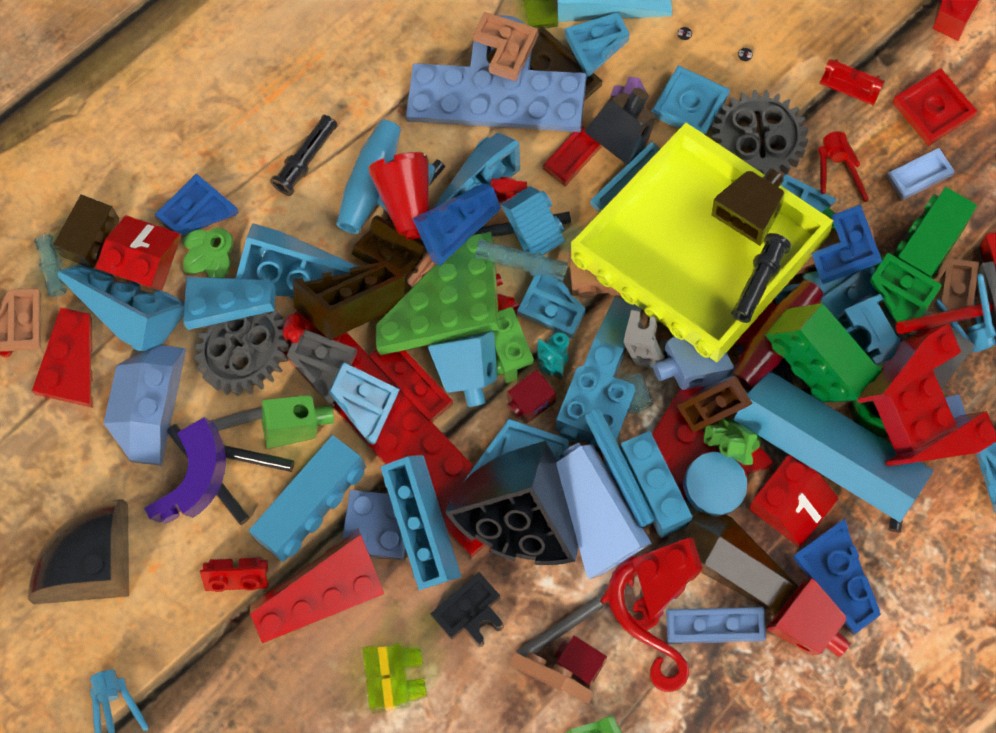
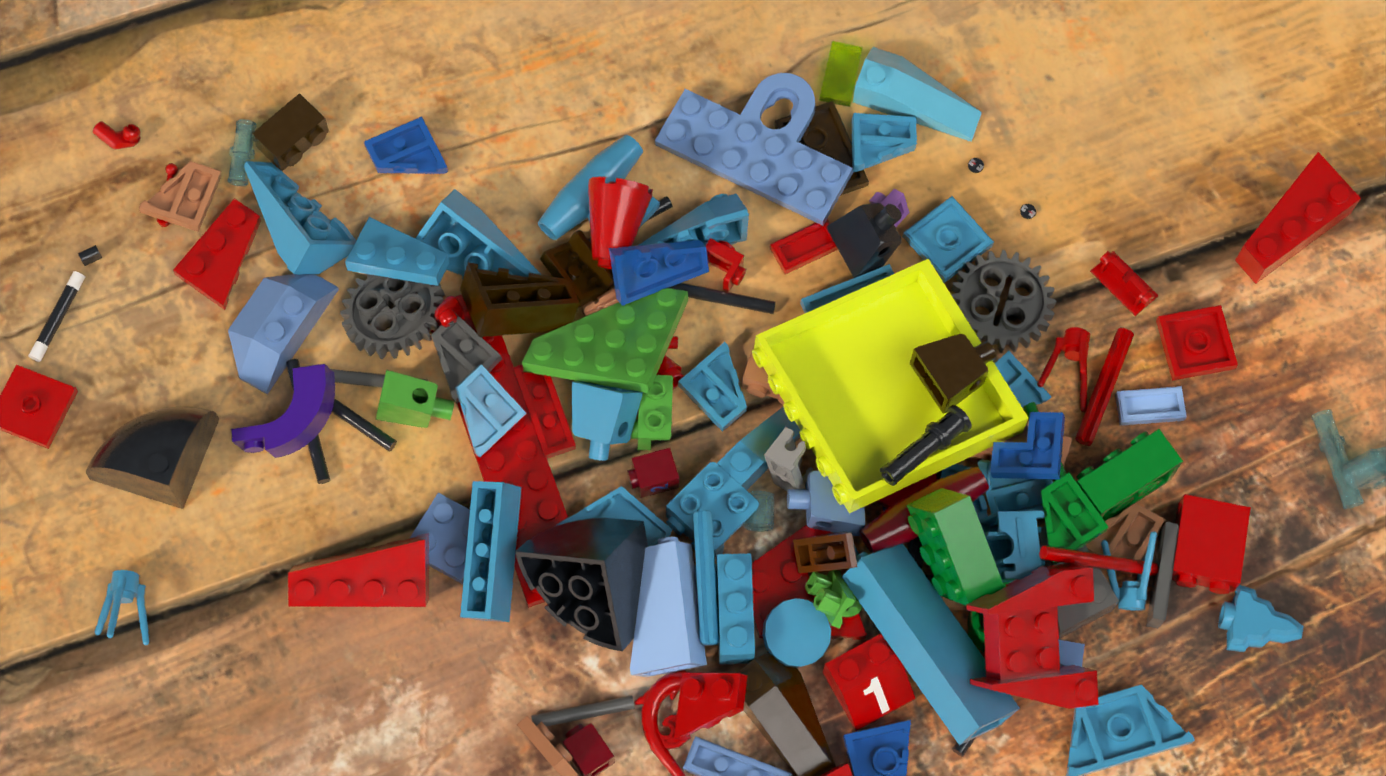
camera: 15 degrees right, 0 degrees up
red slope [96,215,182,291] -> none
bright green plate [182,228,233,278] -> none
red hinge [200,557,269,592] -> none
dark azure brick [248,435,366,563] -> none
black pin [270,114,338,196] -> none
clear neon green hips [362,643,428,714] -> none
black plate [430,572,504,647] -> none
nougat plate [473,12,539,82] -> none
clear light blue pin [474,239,568,281] -> none
dark azure brick [501,186,565,260] -> none
teal hinge [537,332,569,380] -> none
none -> red axle [1075,327,1134,446]

